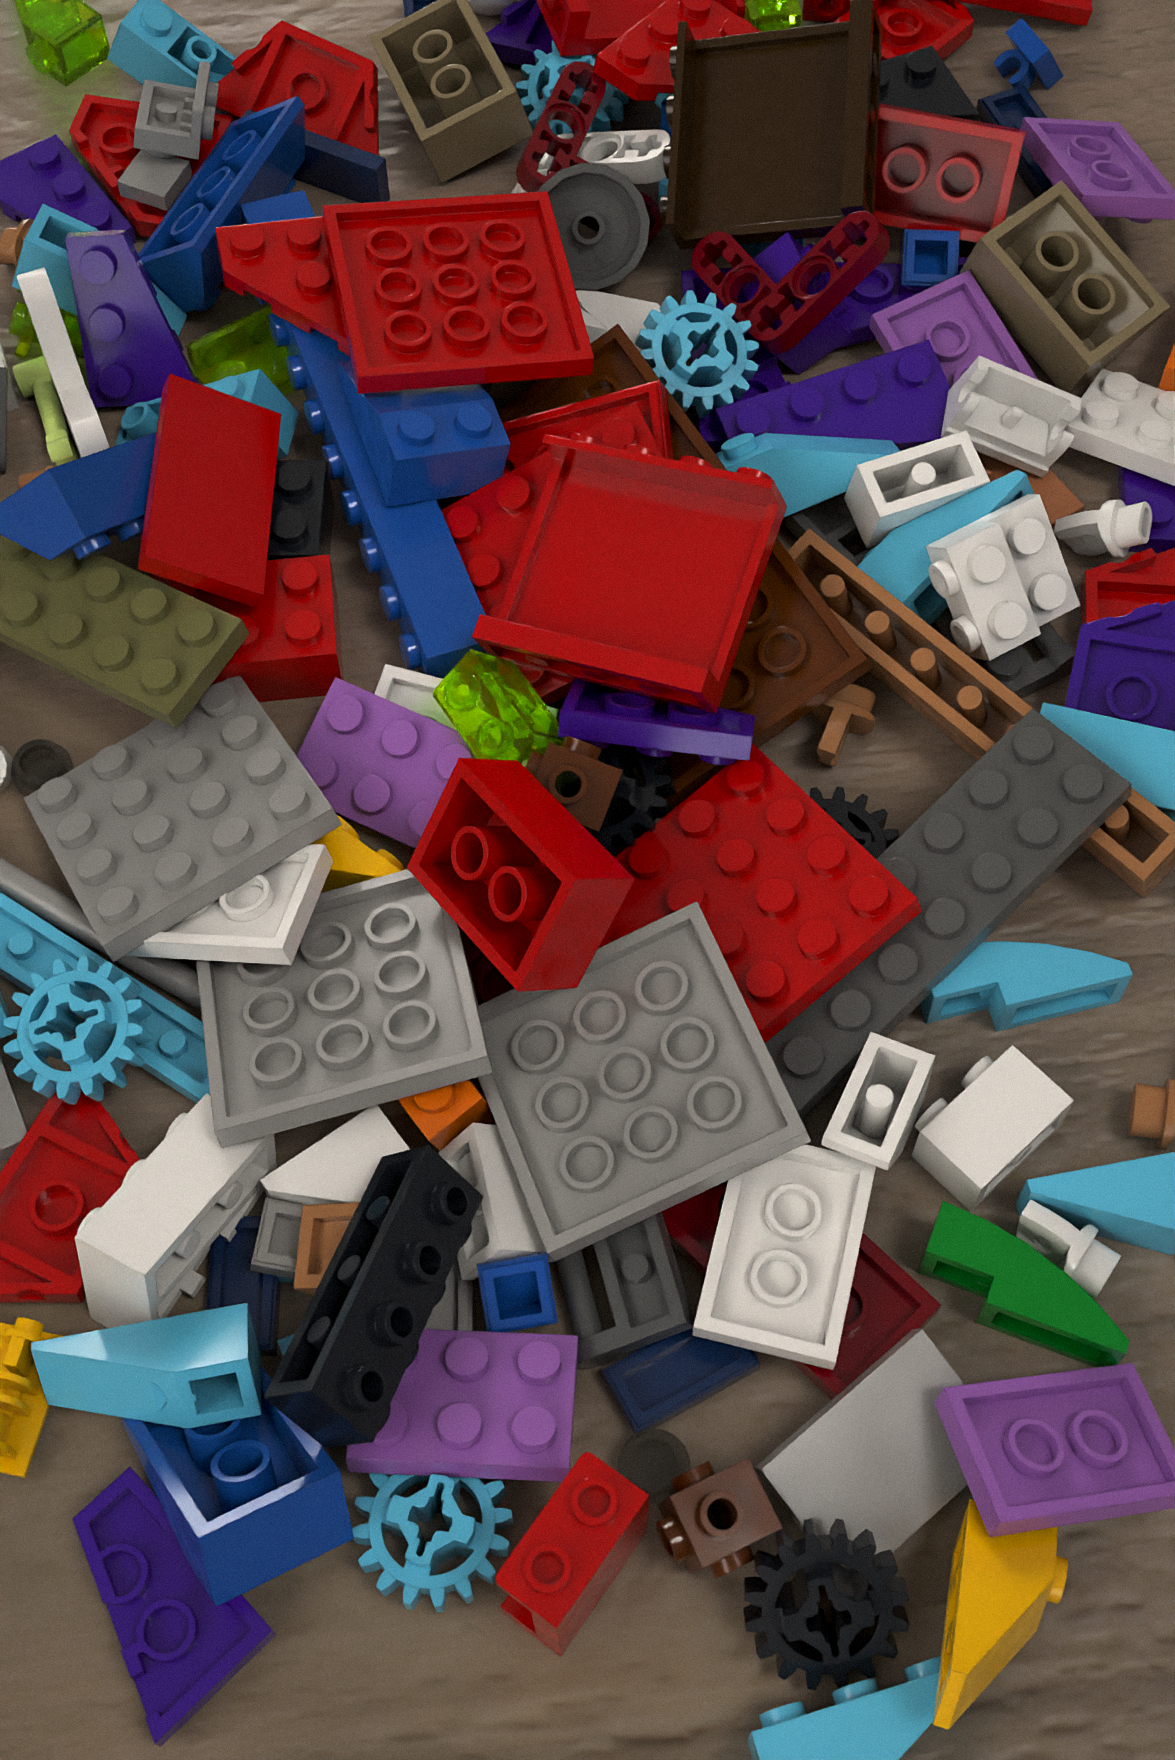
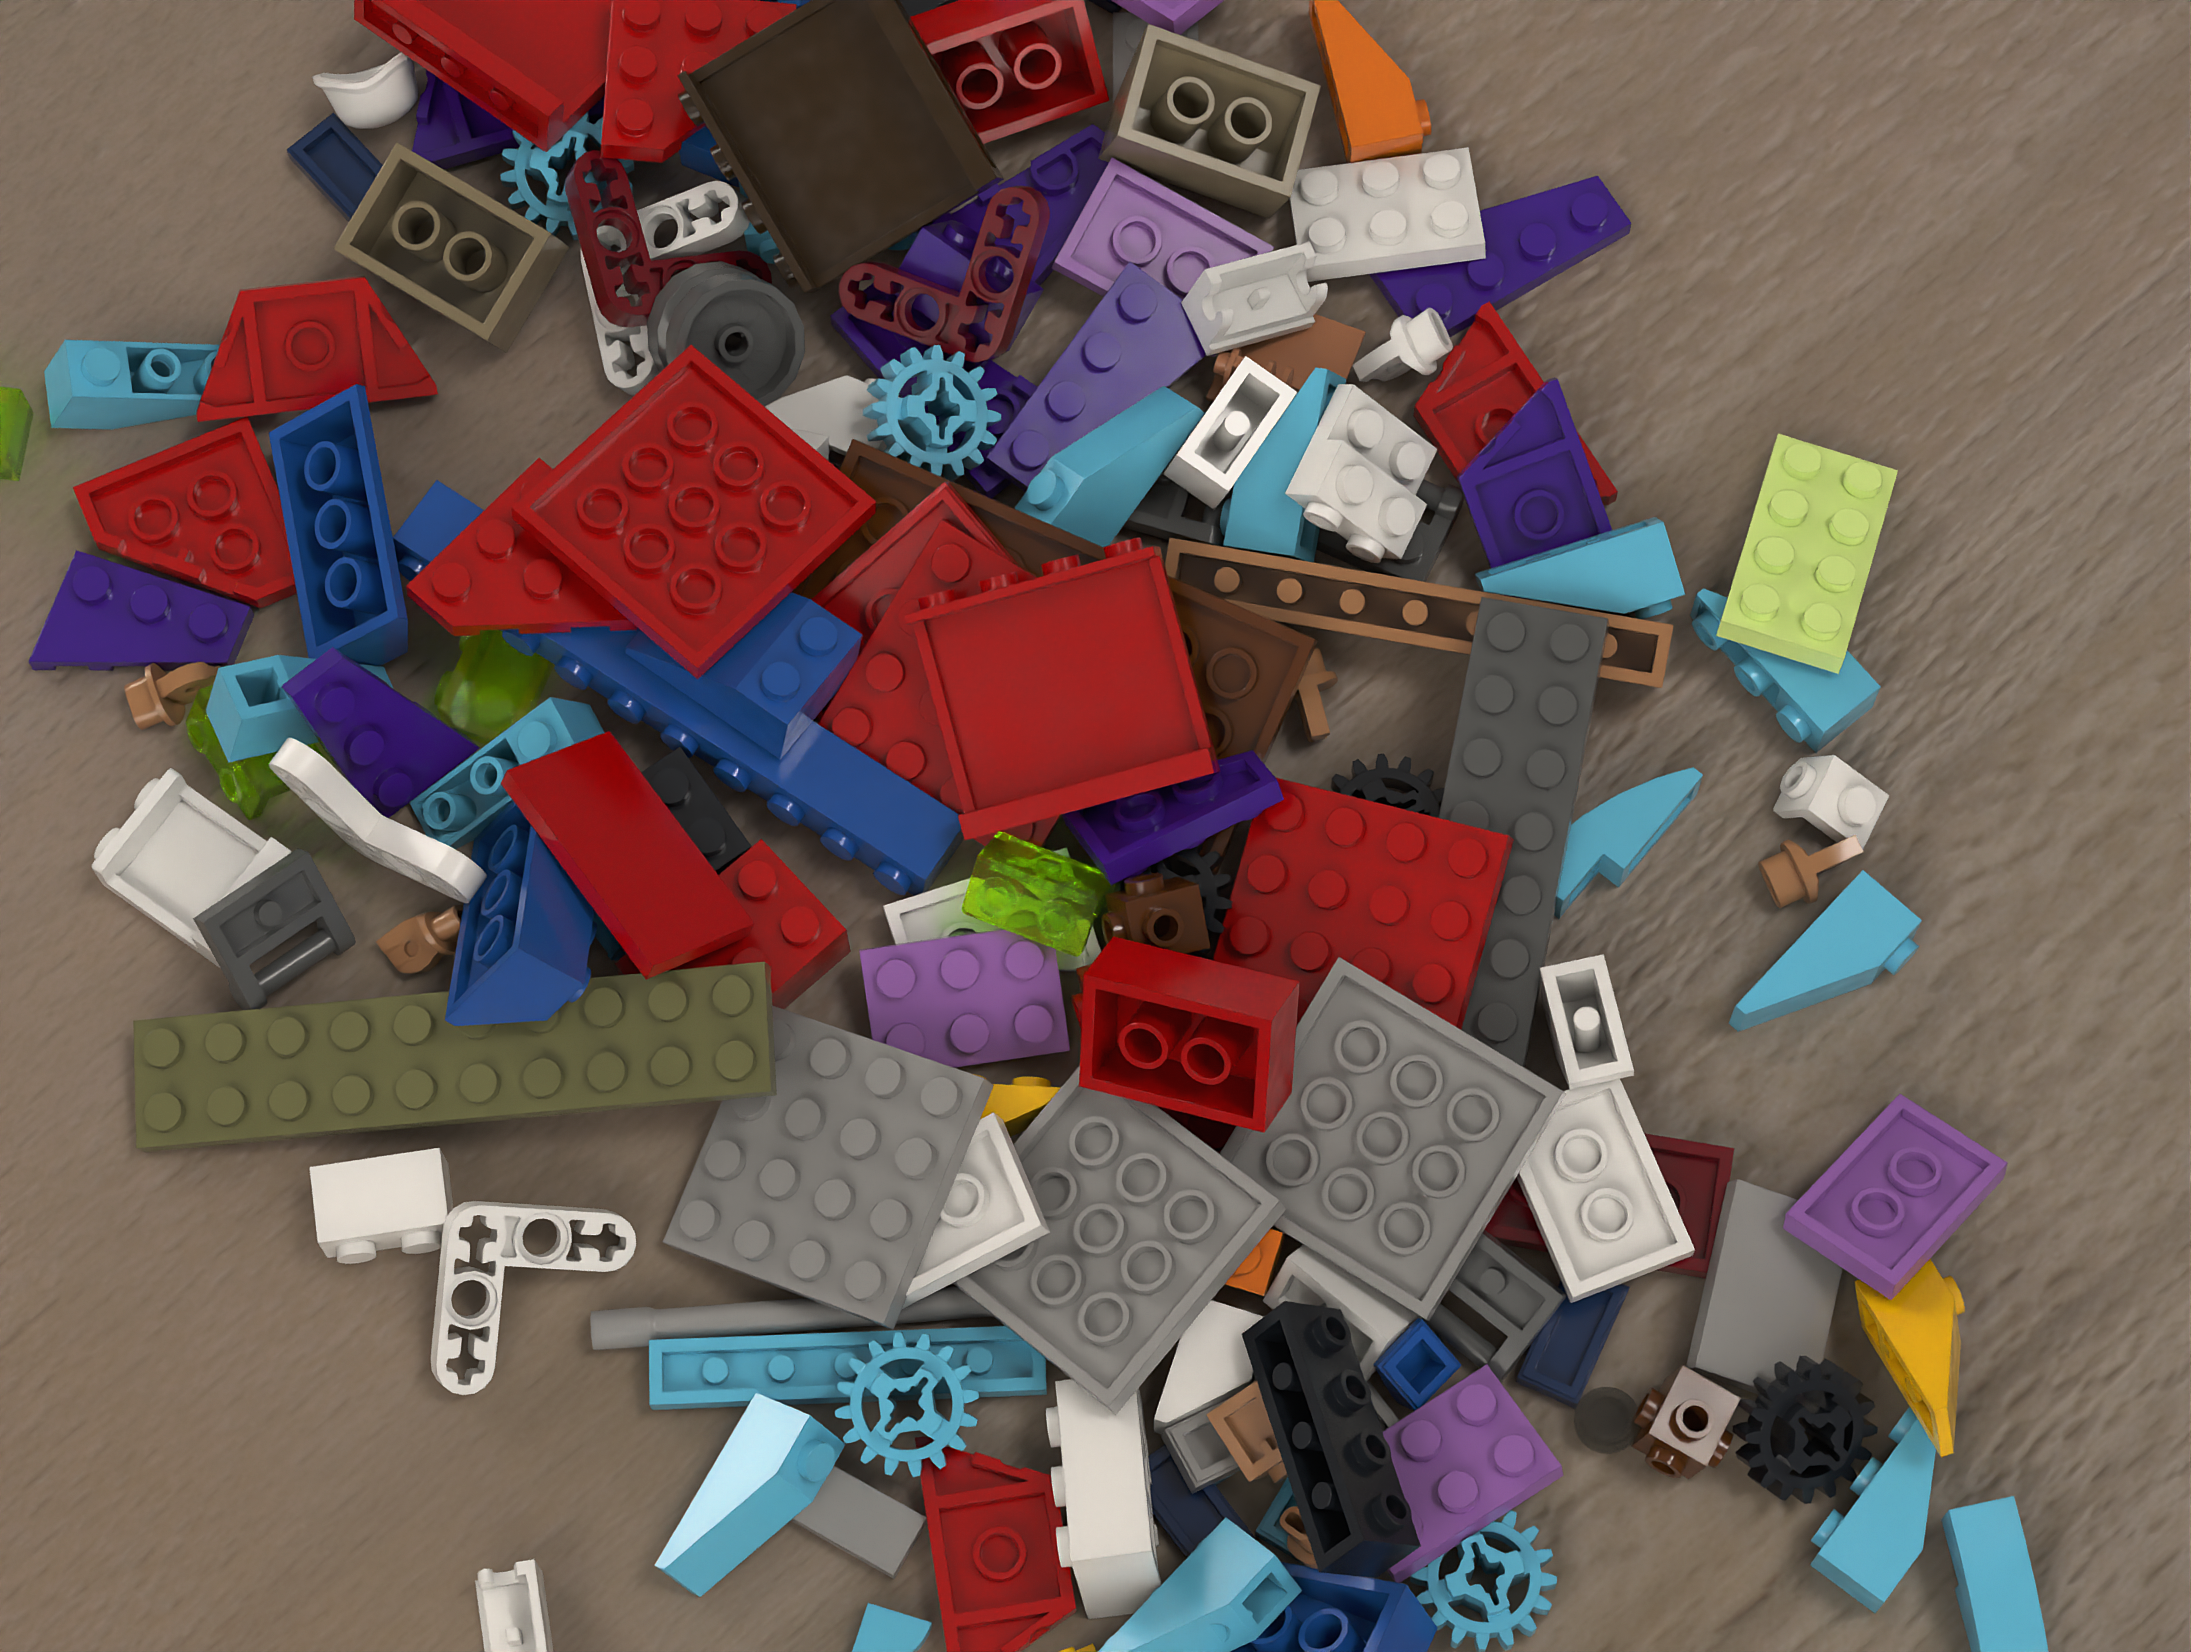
camera: 35 degrees left, 10 degrees up
clear smoke plate [11,739,74,796] -> none
yellowish green brick [12,351,79,466] -> none
light grey tile [117,149,193,211] -> none
light grey bracket [133,61,219,159] -> none
dark blue tile [240,110,390,203] -> none
red panel [496,1452,649,1657] -> none
blue slope [900,229,960,288] -> none
white brick [911,1045,1074,1212] -> none
green slope [917,1201,1130,1368] -> none
white piece [1016,1199,1121,1299] -> none

